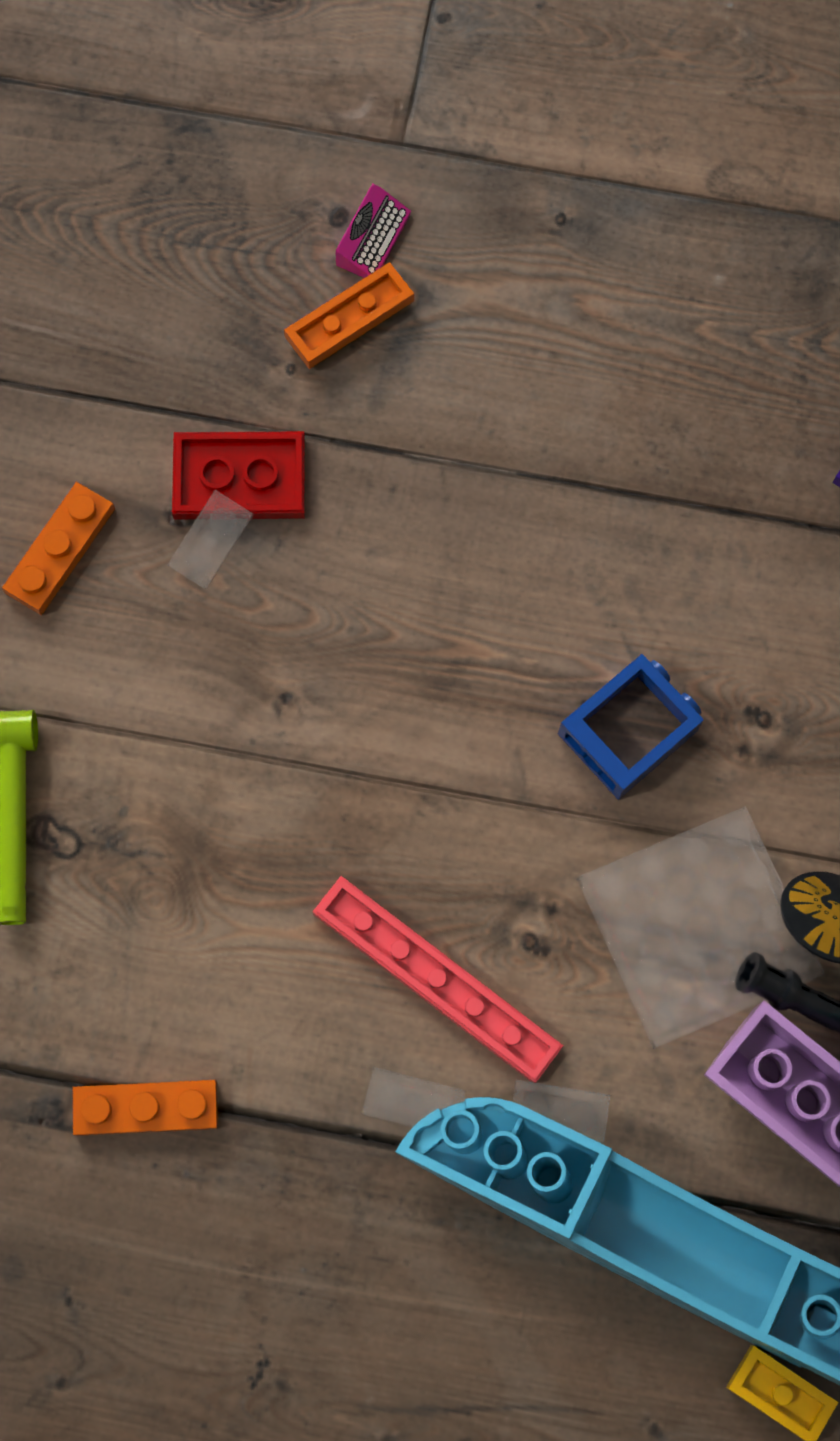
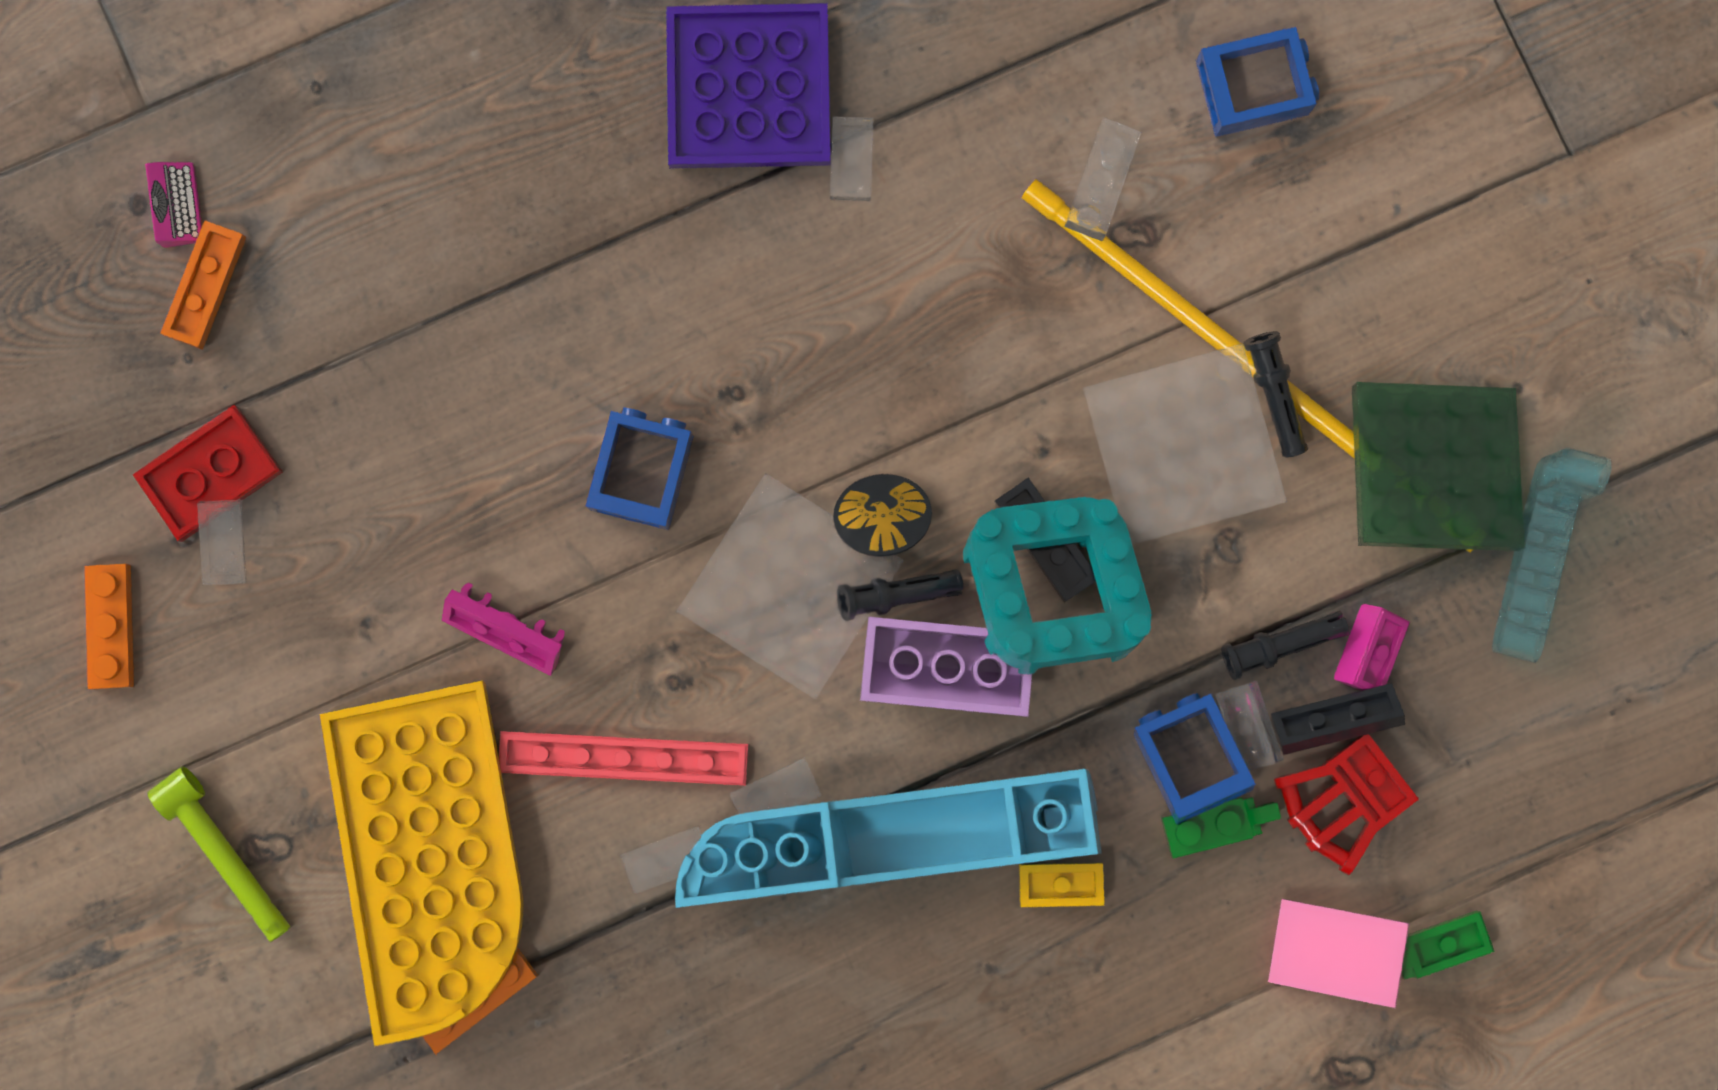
camera: 30 degrees left, 10 degrees up
none -> yellow plate [320,681,523,1046]
none -> dark pink plate [441,582,565,676]

